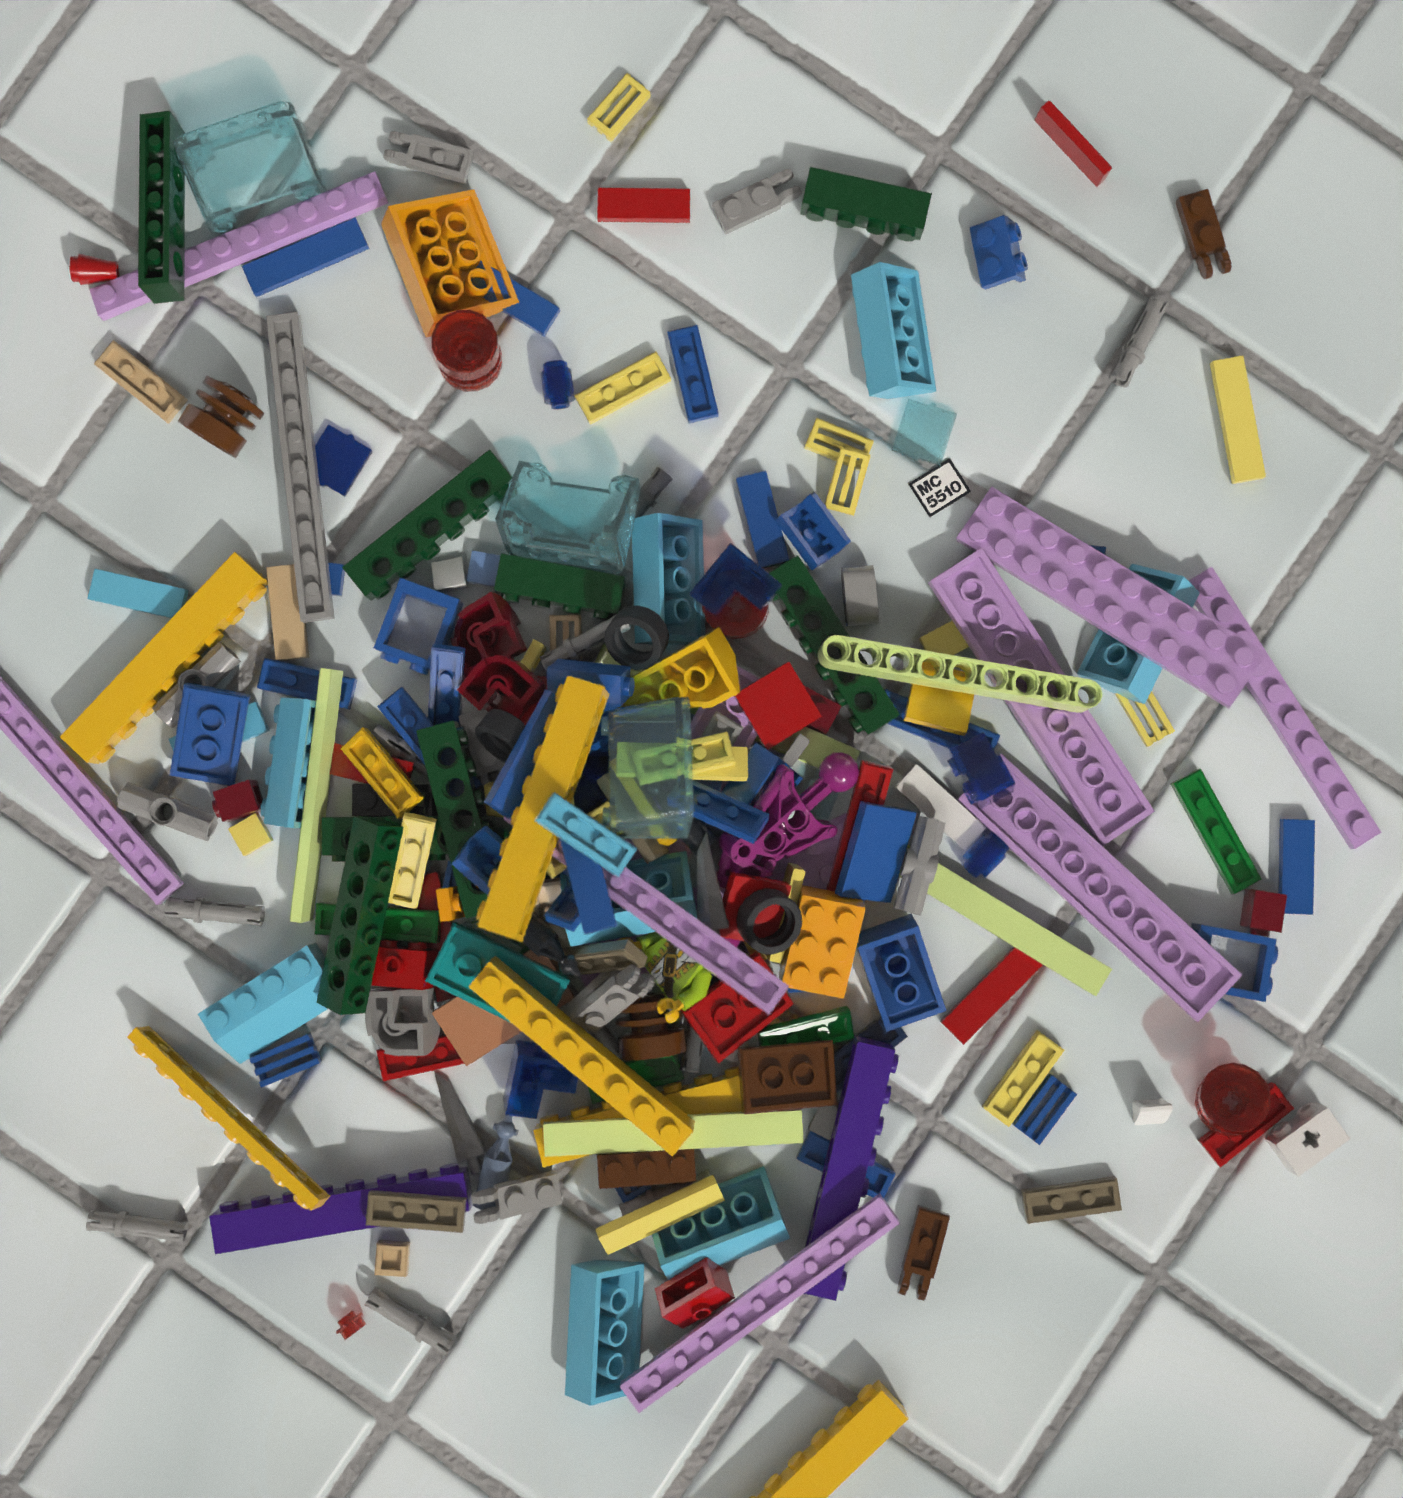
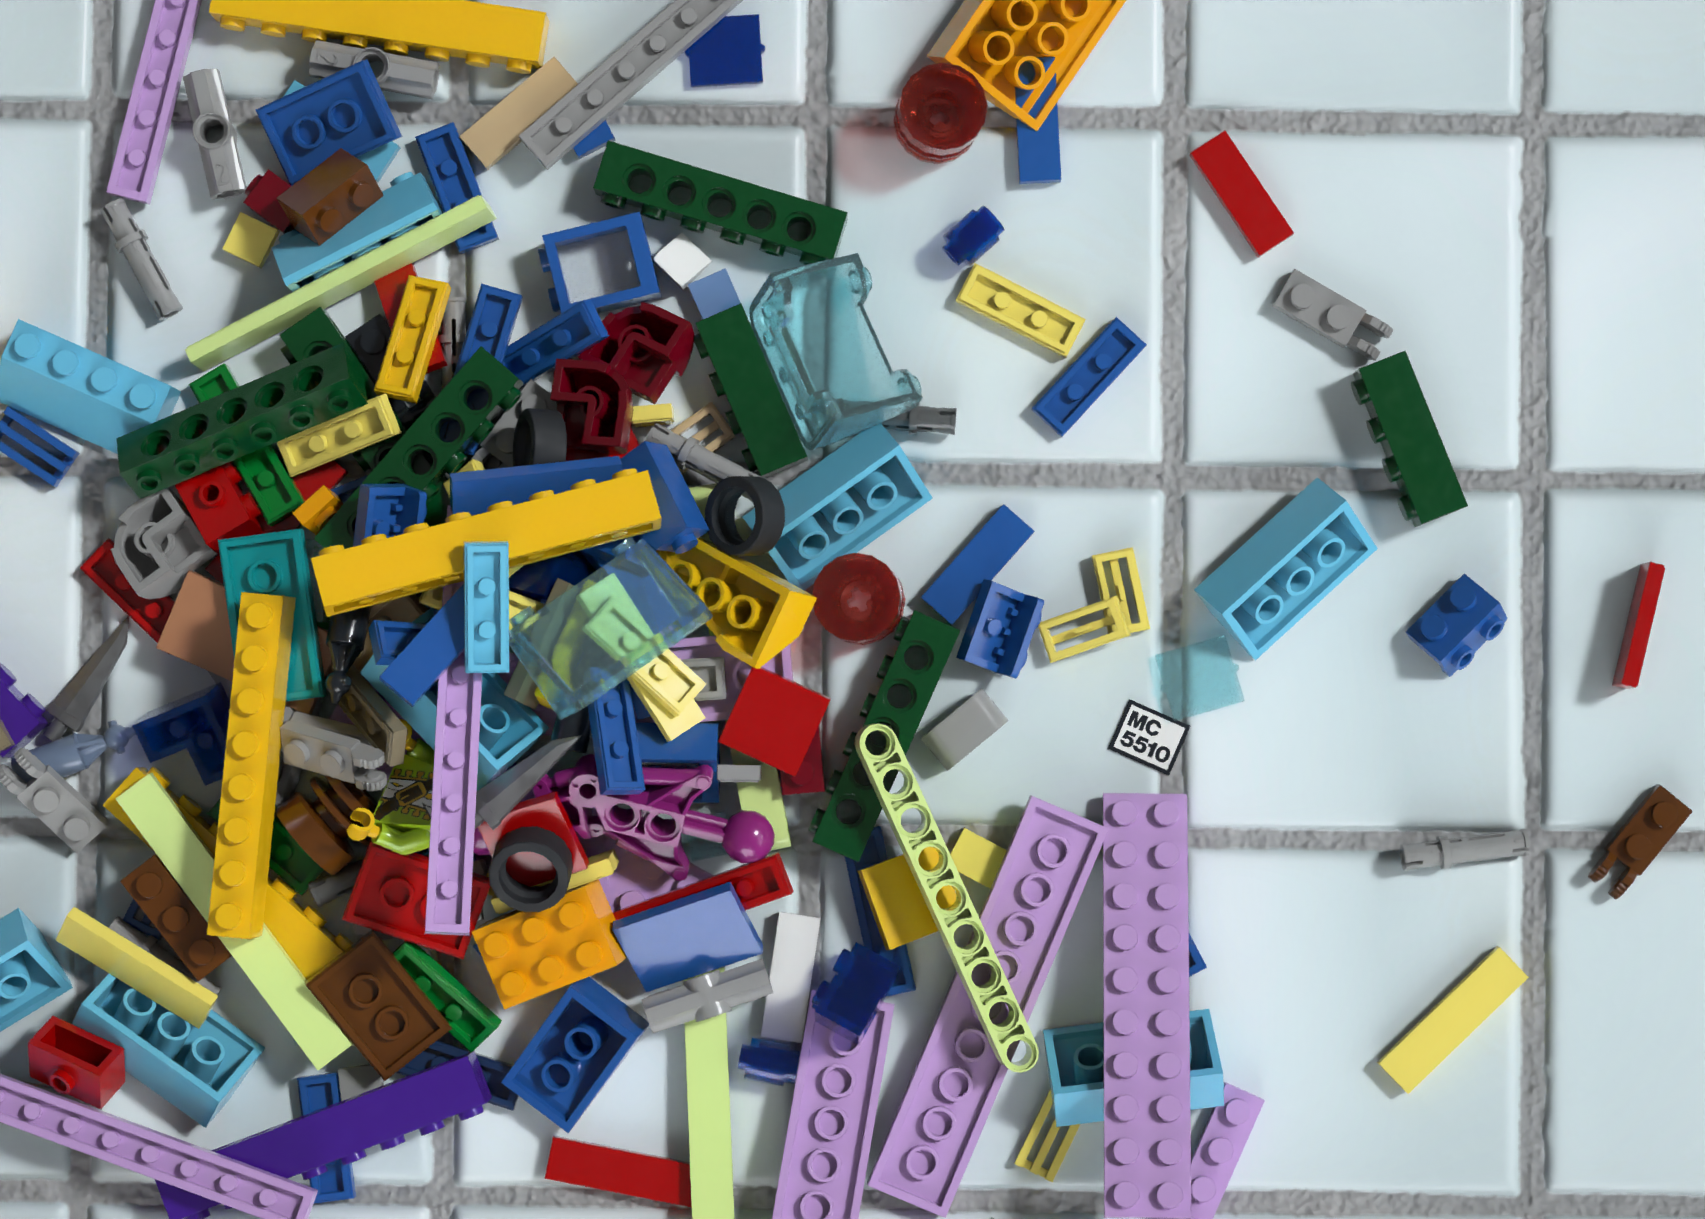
camera: 60 degrees right, 0 degrees up
light yellow tile [587,73,651,142] -> none
clear blue brick [689,543,782,617] -> none
none -> reddish brown brick [277,148,384,246]

